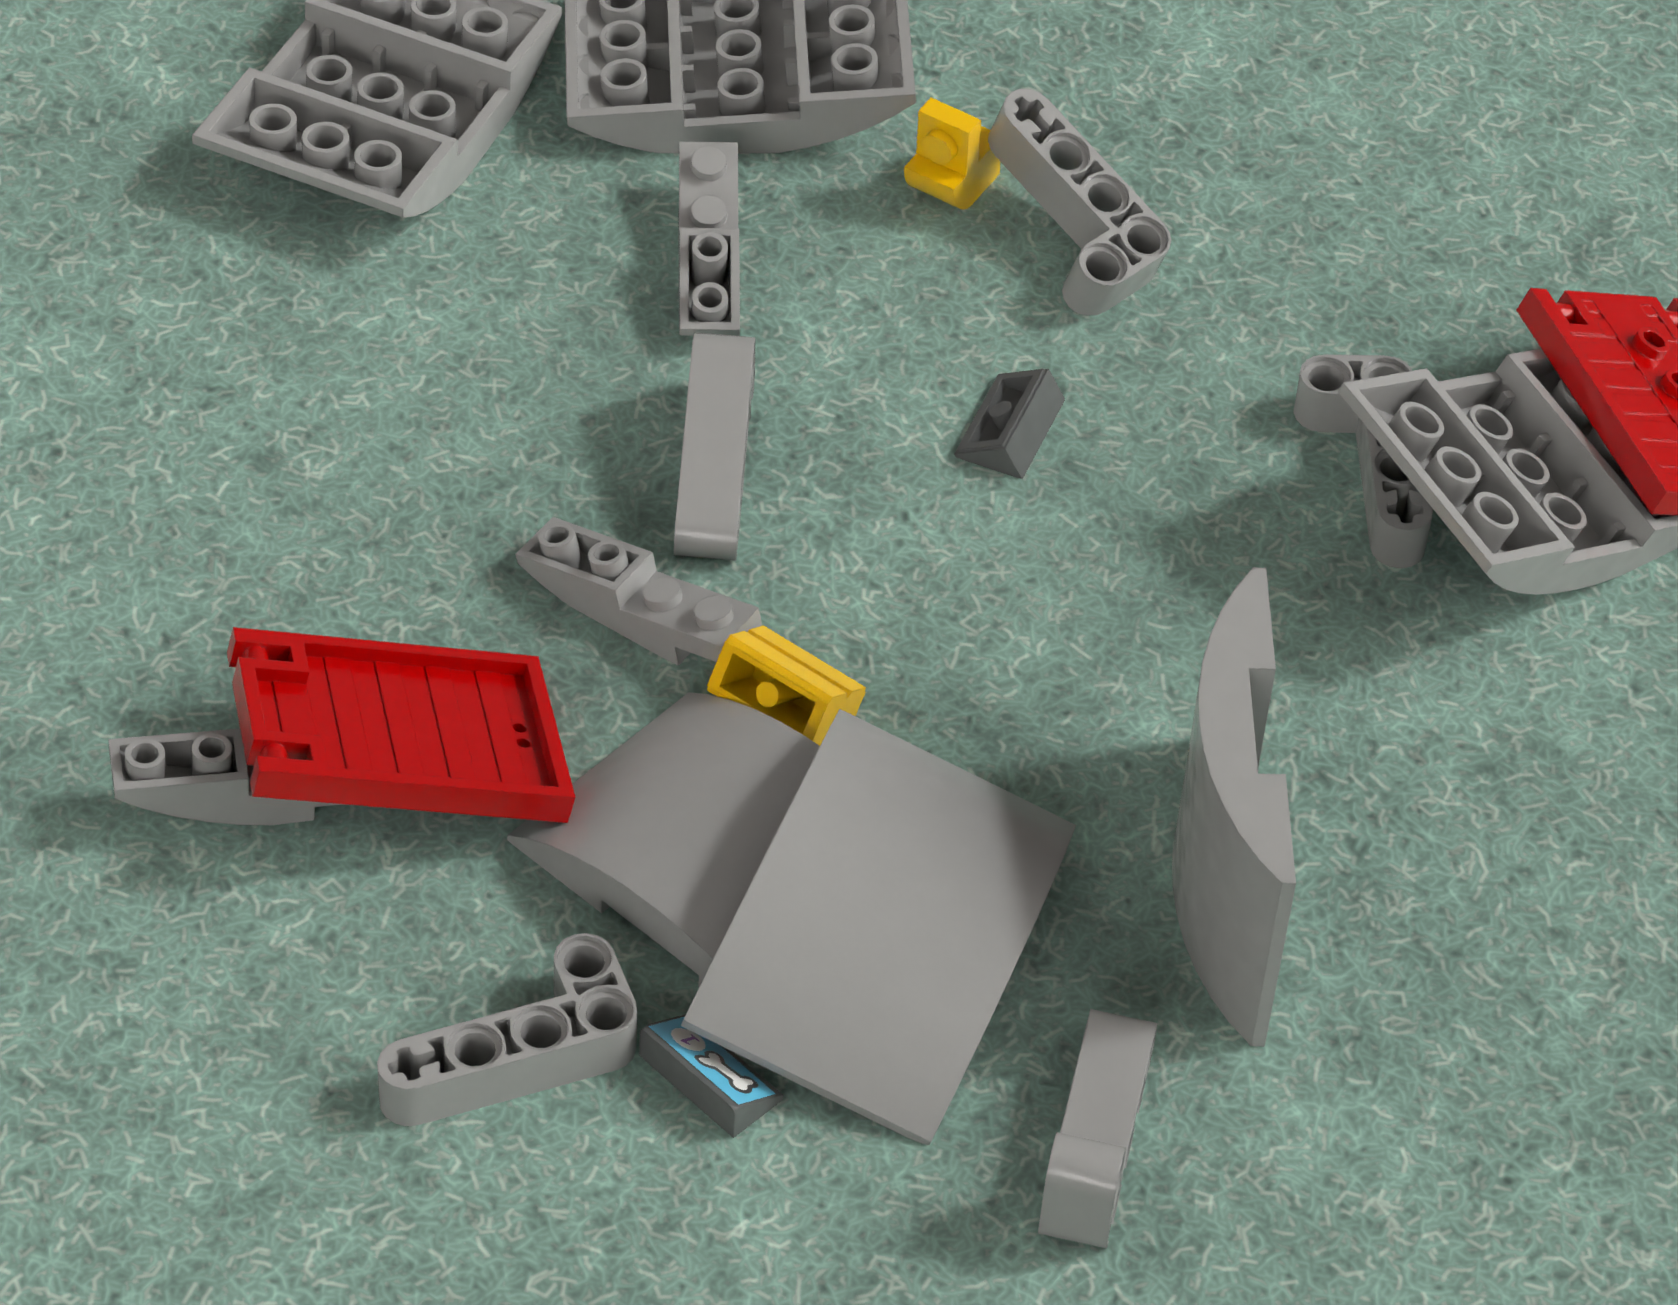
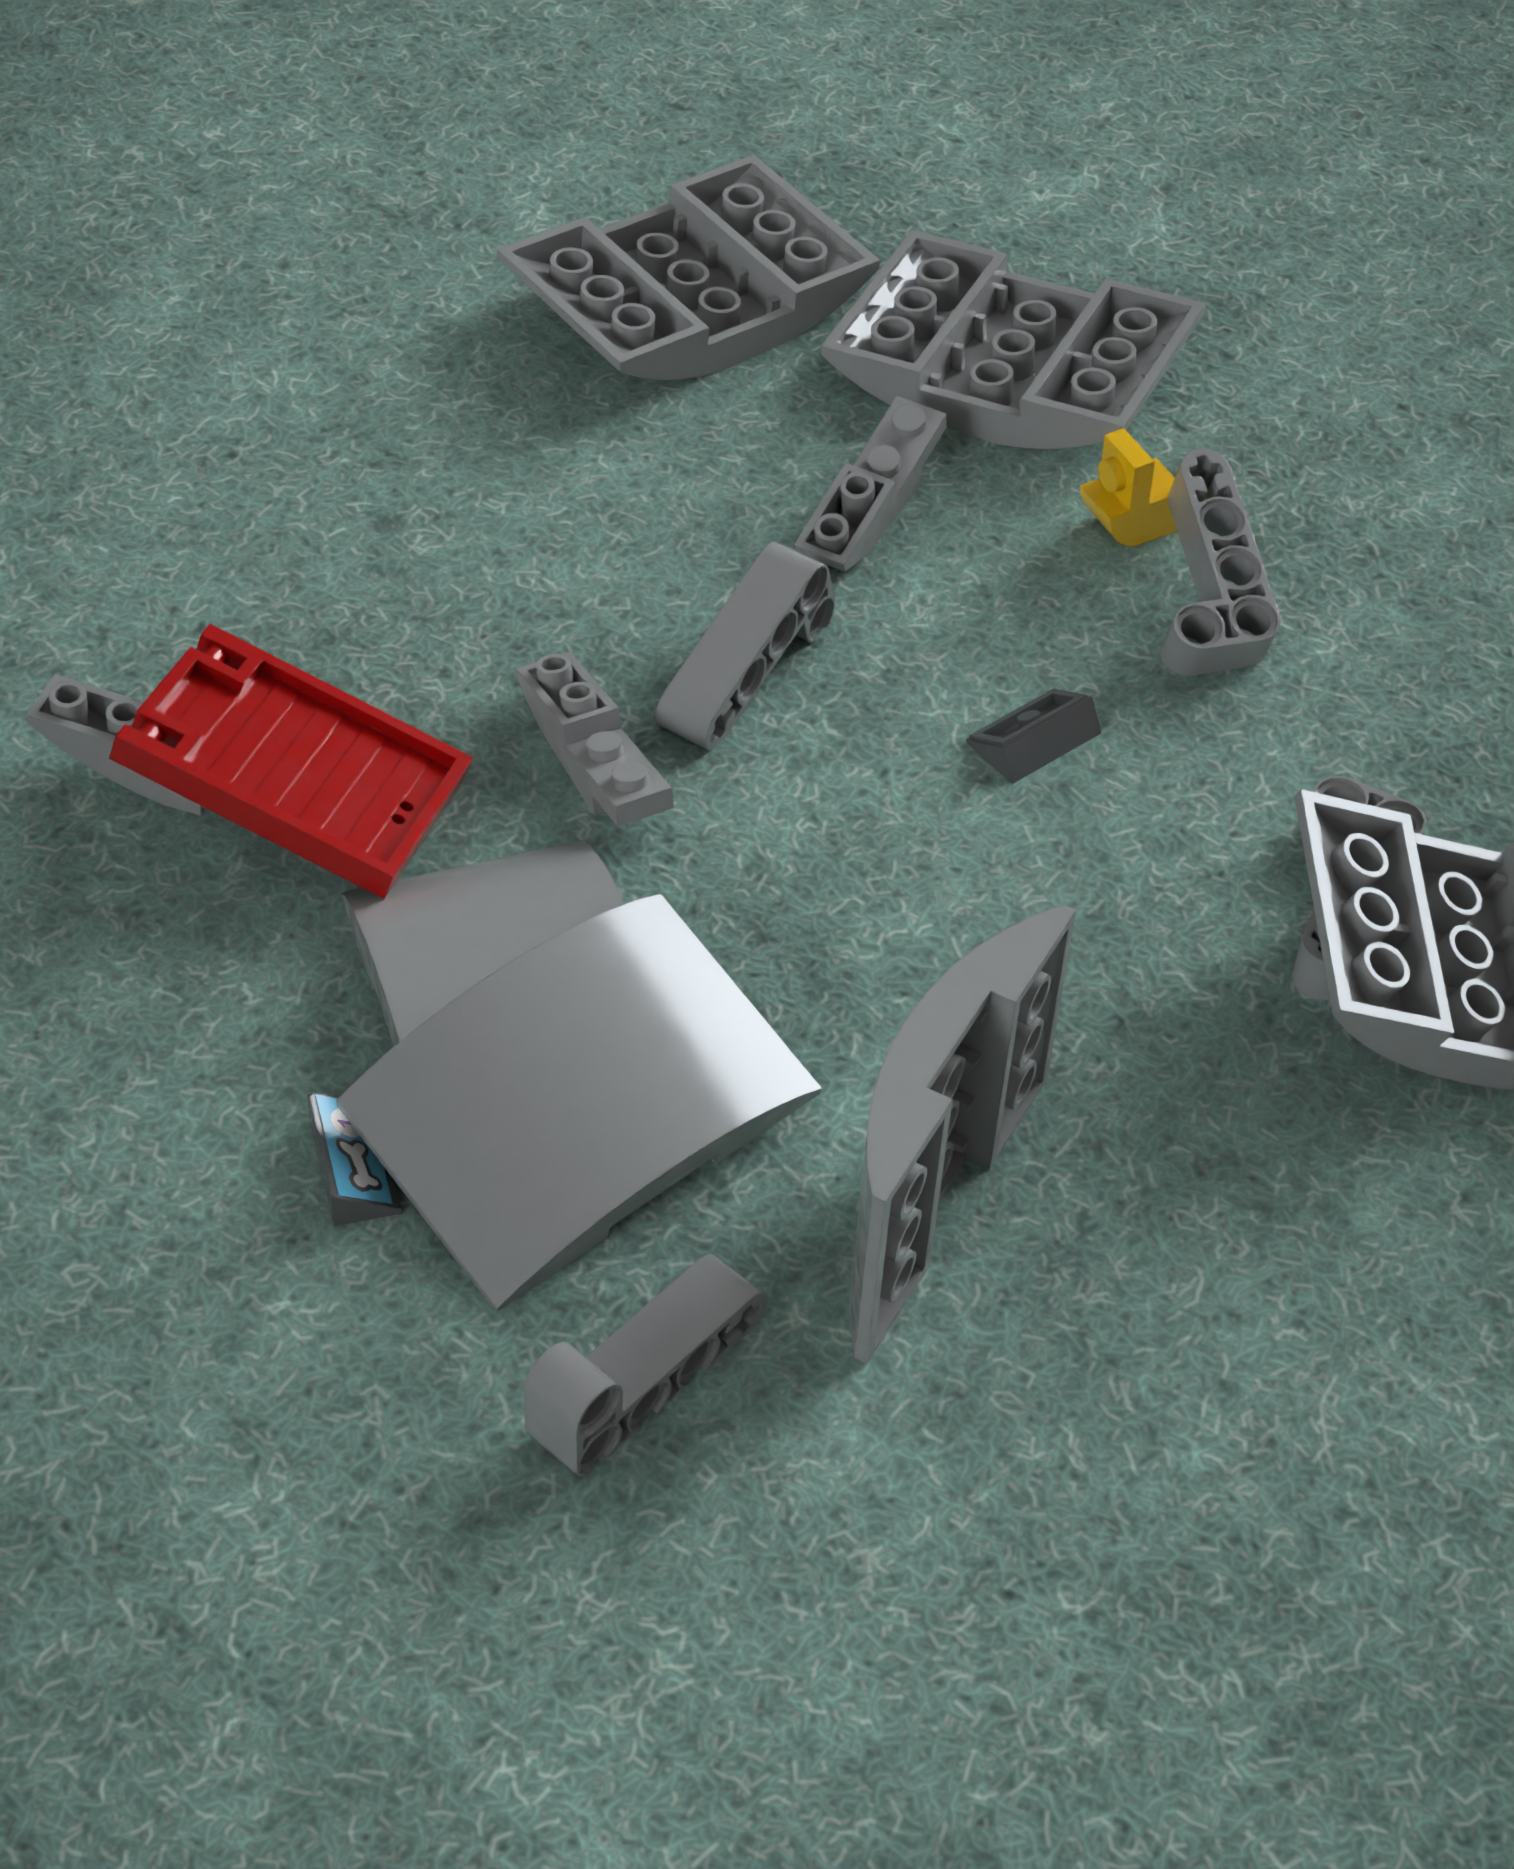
camera: 30 degrees right, 0 degrees up
light grey beam [377,933,637,1126] -> none
yellow brick [707,625,866,746] -> none

